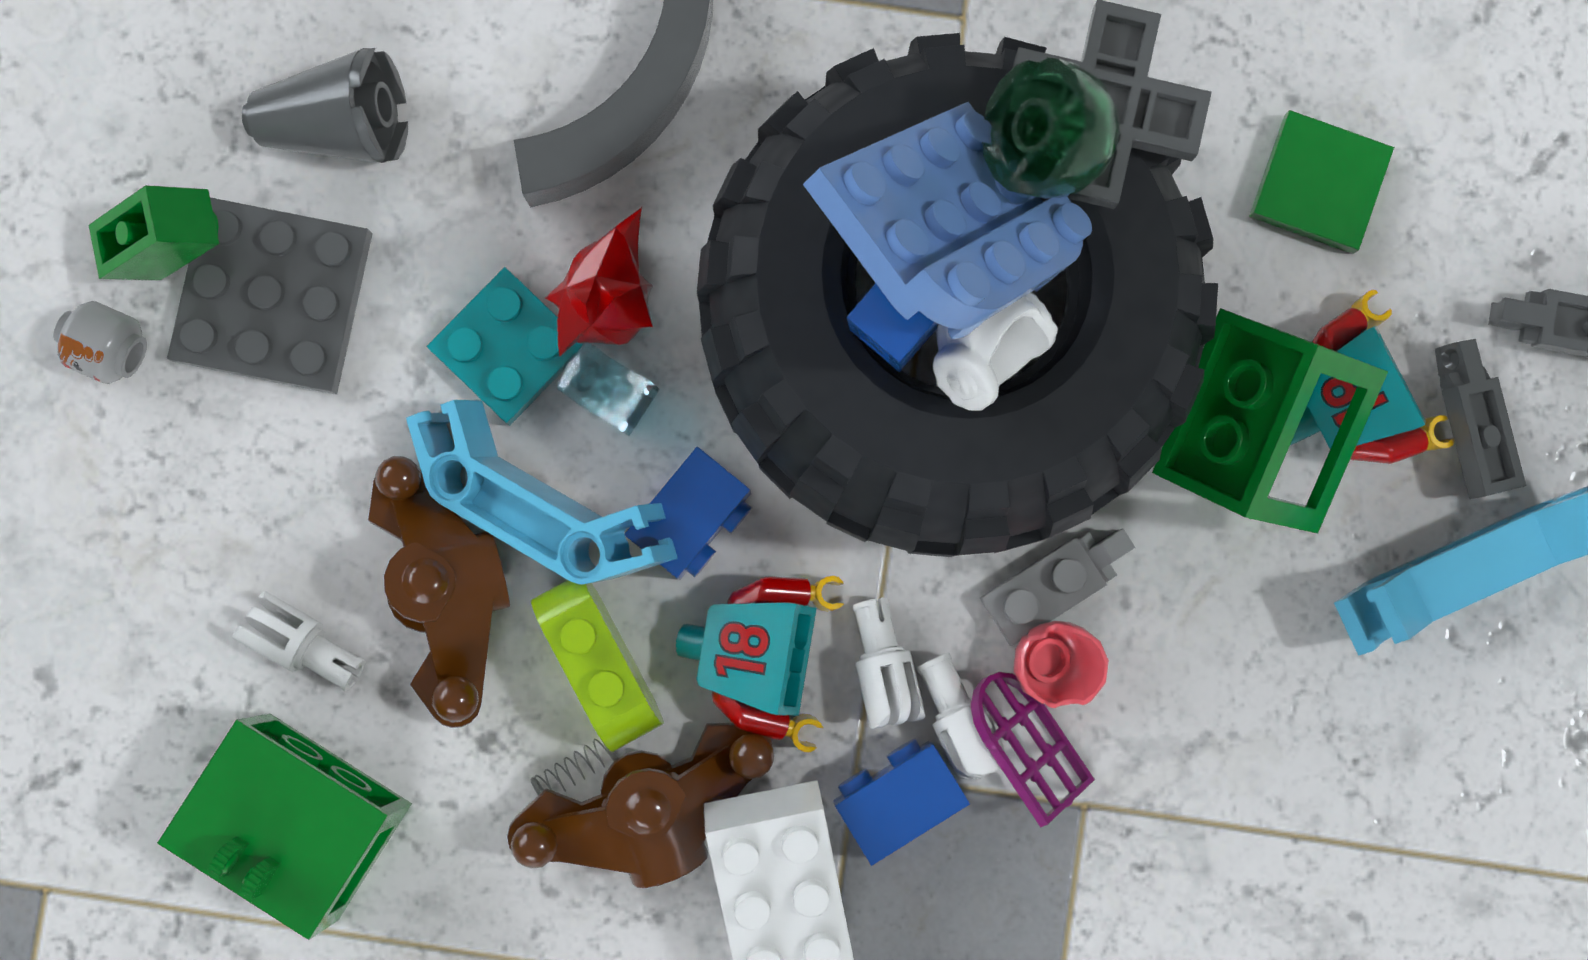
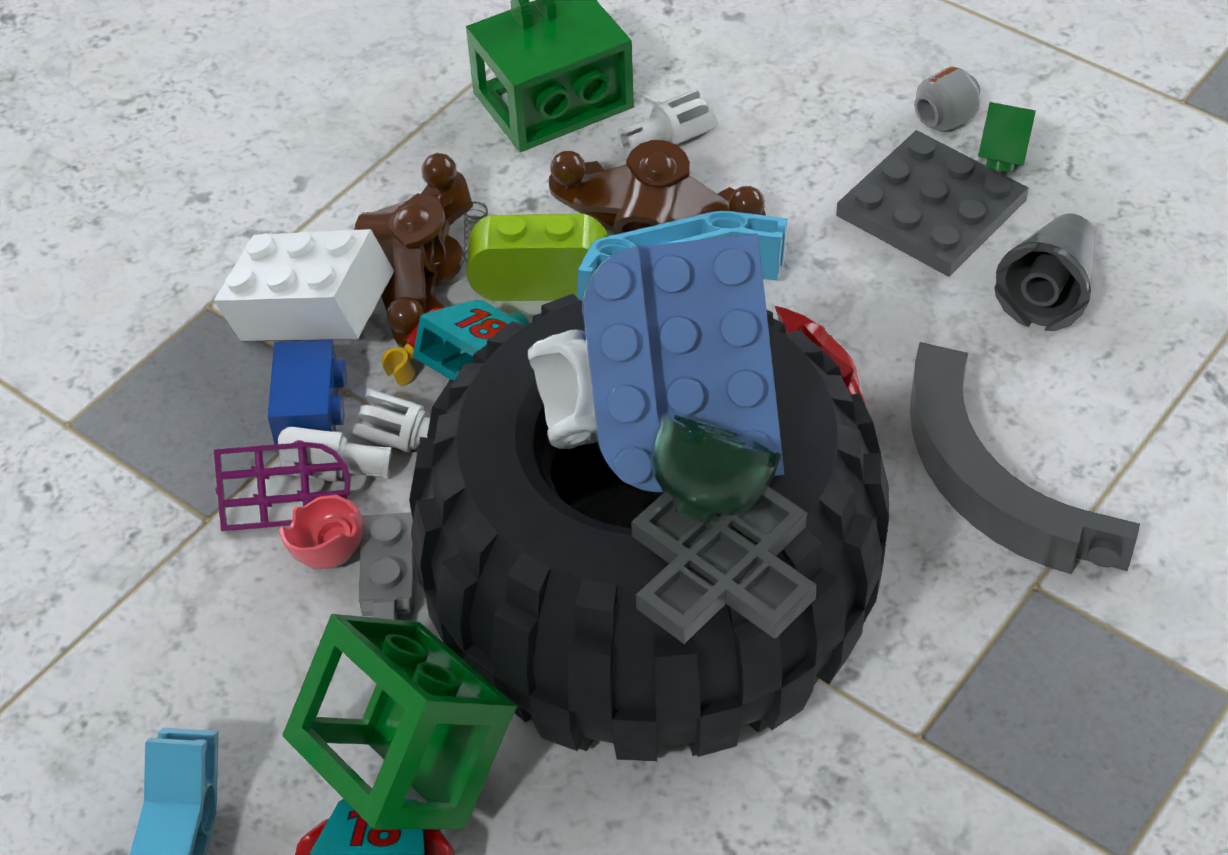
camera: 125 degrees right, 35 degrees down
teal plate [426,267,587,426] -> none

